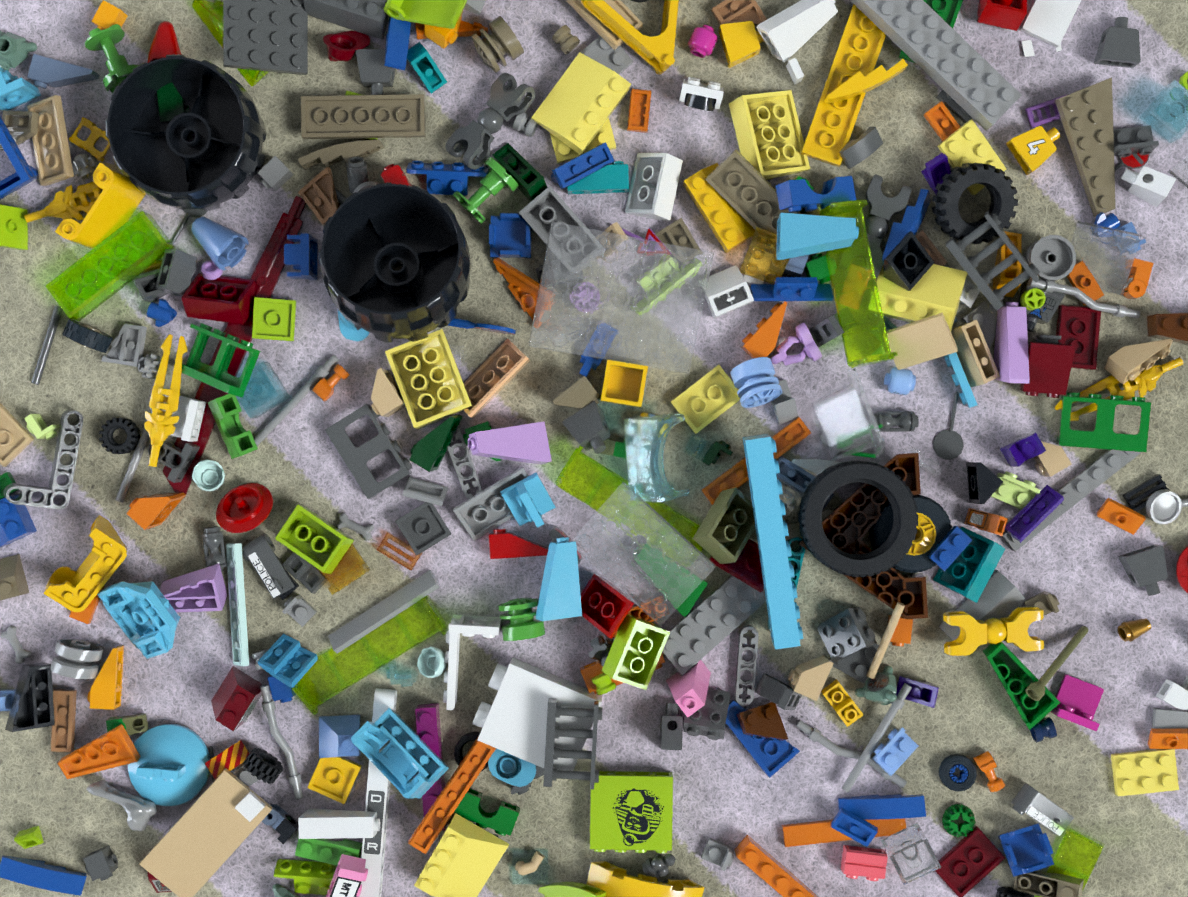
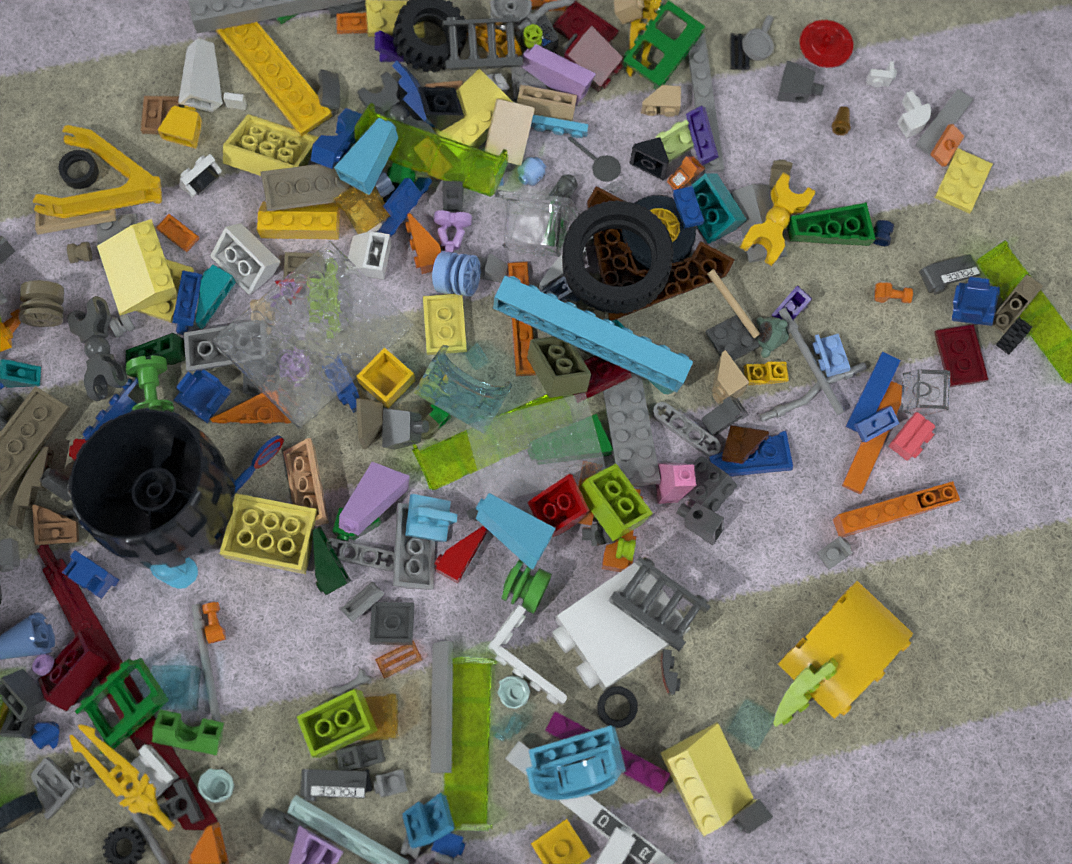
camera: 65 degrees left, 15 degrees down
red piece [216,483,273,533] -> none
lime plate [252,297,296,341] -> none
medium blue slope [319,715,361,758] -> none
dark grey window [325,404,413,499] -> none
tan slope [371,368,406,417] -> none
orange tile [408,736,496,855] -> none
green arch [453,788,520,836] -> none
medium azure piece [488,749,536,787] -> none
tan arm [515,851,545,876] -> none
lime panel [590,771,673,853] -> none
dark grey piece [642,854,676,878] -> none
dark pink head [688,25,718,58] -> none
dark green bracket [701,440,733,466] -> none
dark grey bracket [817,607,877,662] -> none
yellow slope [824,59,908,104] -> none
orange brick [888,615,913,647] -> none
black bush [939,754,977,792] -> none
green gear [942,804,976,838] -> none
dark purple slope [1000,432,1046,467] -> none
olive piece [1025,626,1088,701] -> none
dark pink bracket [1051,674,1104,731] -> none
orange plate [1097,498,1146,535] -> none

